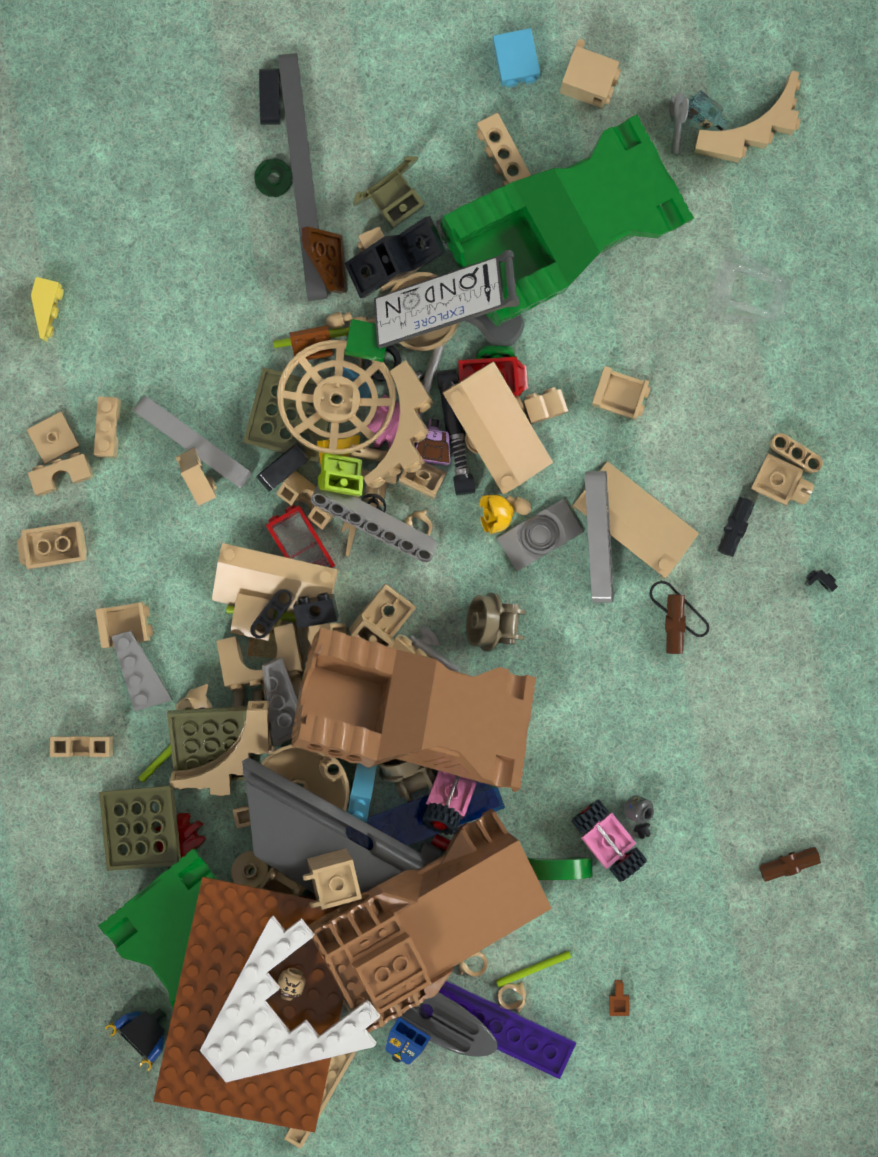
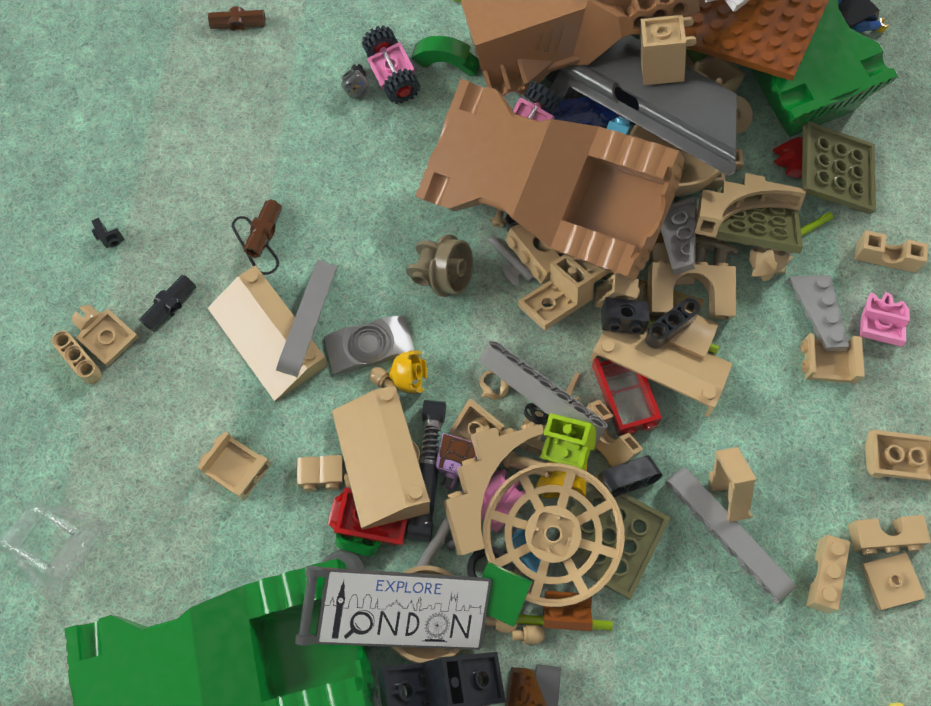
camera: 160 degrees left, 20 degrees down
none -> bright pink plate [860,291,910,347]

